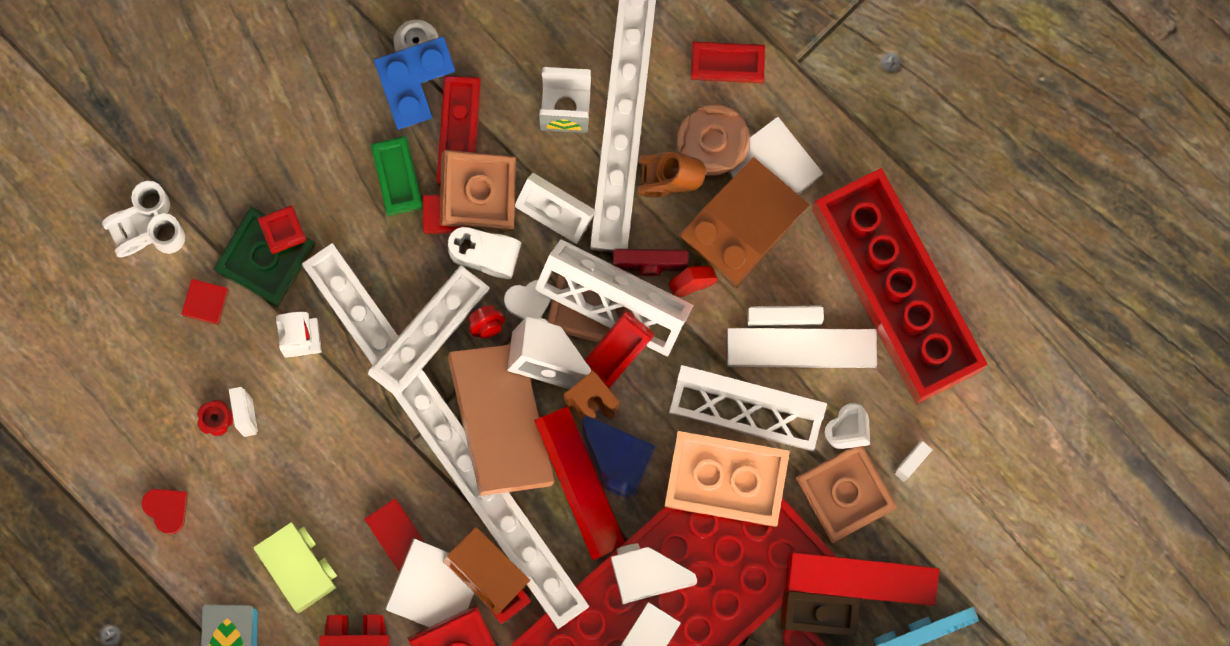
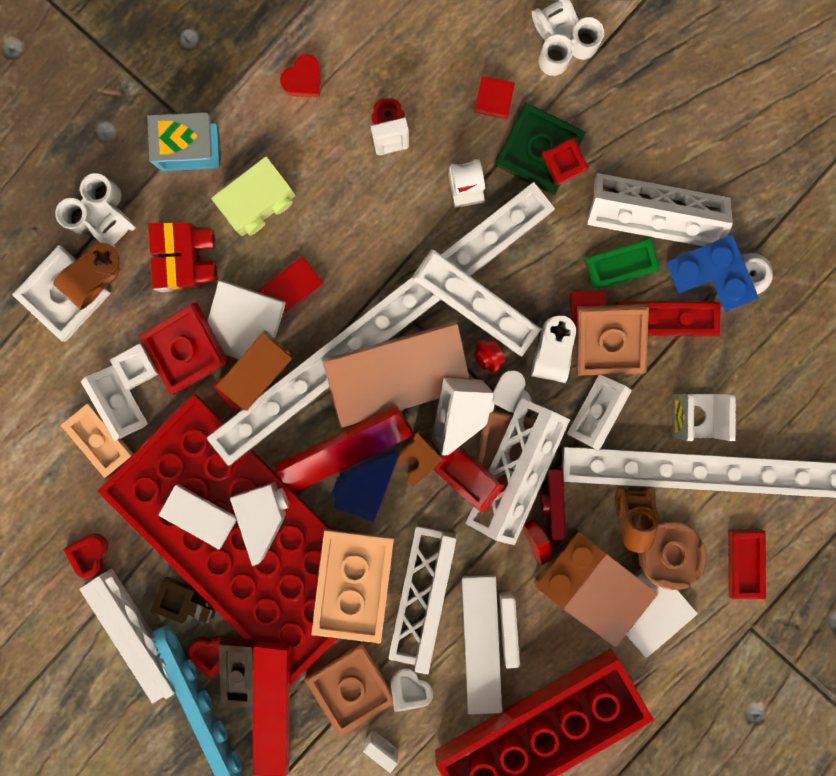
camera: 90 degrees right, 10 degrees up
none -> white fence [587,173,733,246]

